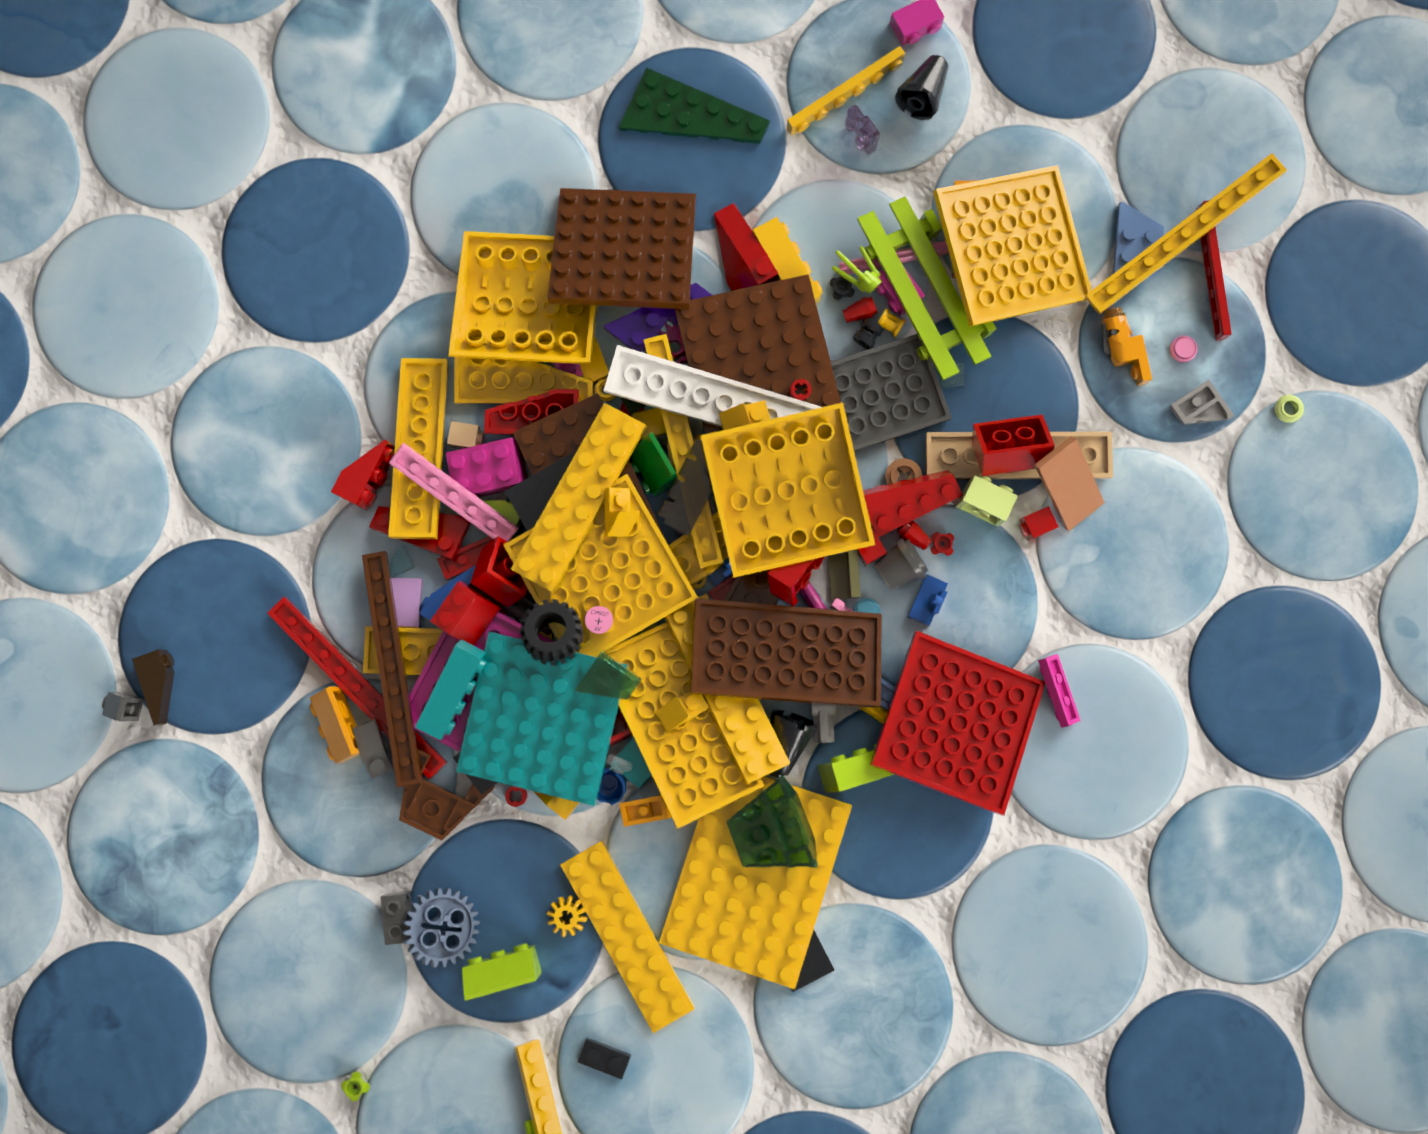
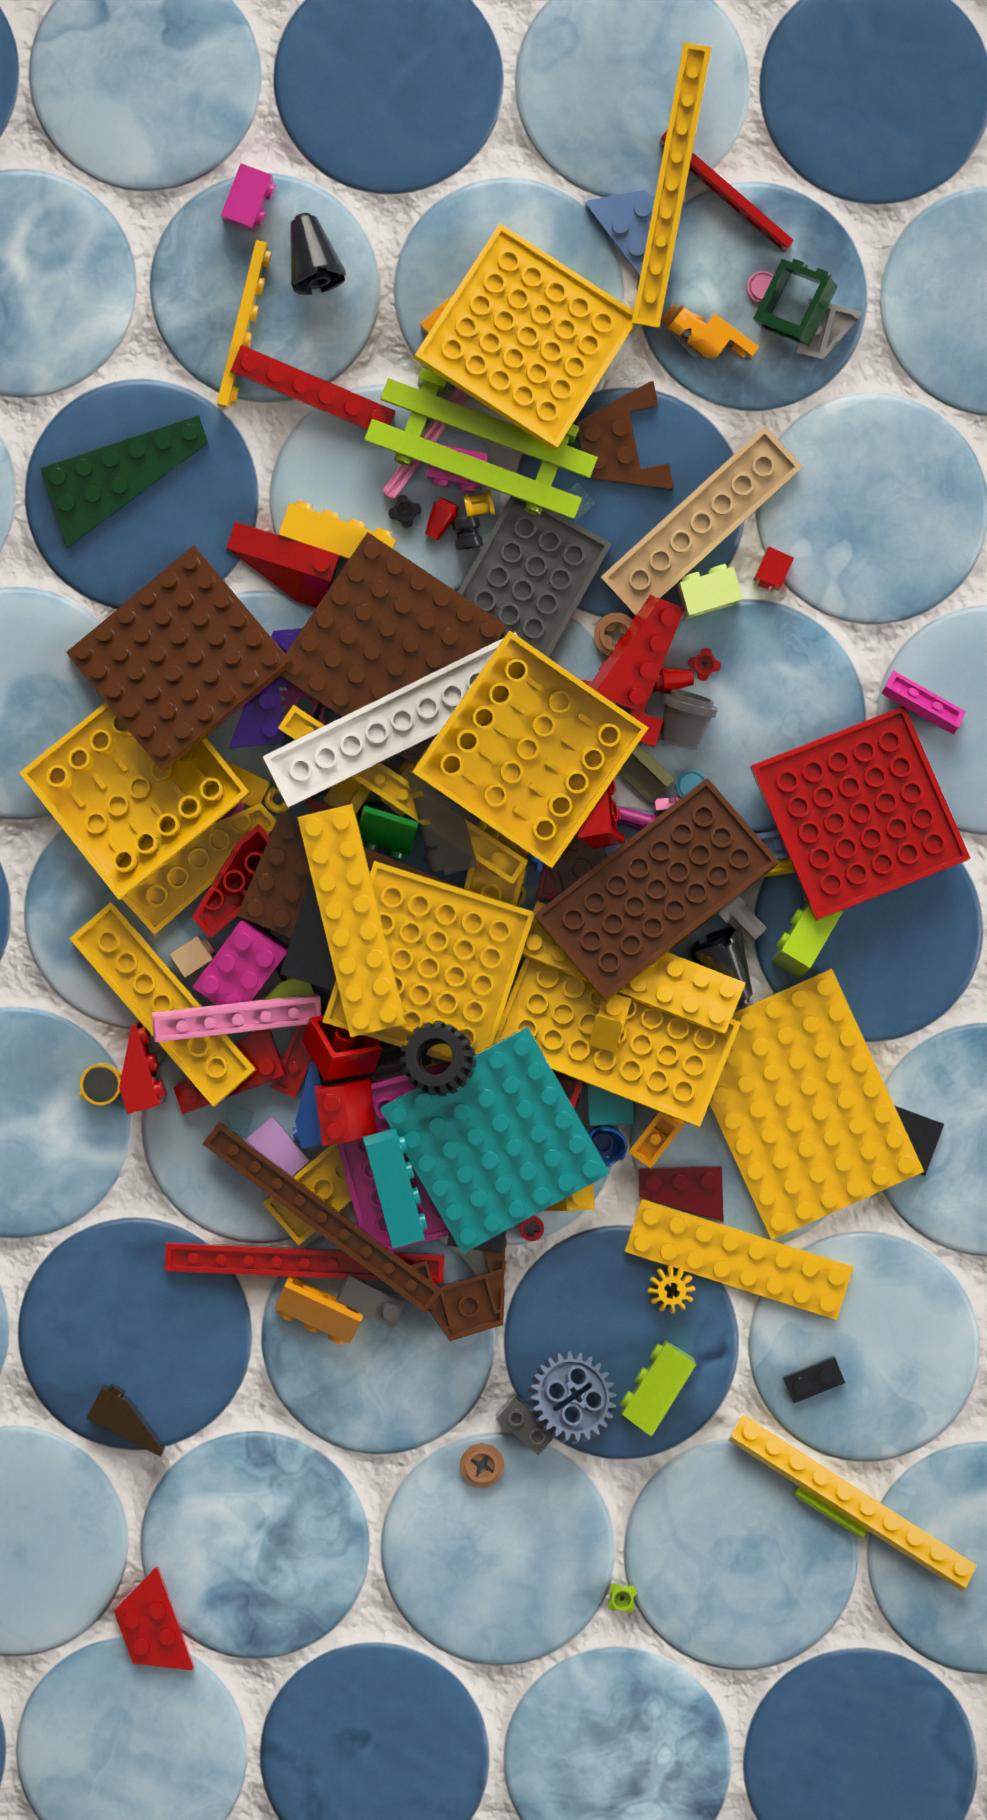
camera: 50 degrees left, 5 degrees up
dark grey slope [102,692,144,722] -> none
clear green wing [575,651,642,700] -> none
bright pink piece [585,606,613,634] -> none
yellow slope [604,488,639,537] -> none
clear plate [606,754,634,775] -> none
yellow slope [719,400,770,430] -> none
clear green wedge [726,775,818,868] -> none
red bush [789,379,812,401] -> none
lime plant [832,246,882,294] -> none
clear purple plate [845,105,880,155] -> none
blue piece [907,574,948,626] -> none
red brick [972,414,1055,476] -> none
nougat tile [1034,436,1105,531] -> none
yellowish green piece [1274,395,1304,423] -> none
none -> pearl dark grey piece [78,1062,123,1105]
none -> red wing [114,1567,195,1670]
none -> red plate [230,345,396,430]
none -> medium nougat gear [460,1442,504,1488]
none -> reddish brown wing [576,381,674,490]
none -> dark red wing [638,1166,724,1222]
none -> dark green window [753,259,838,347]

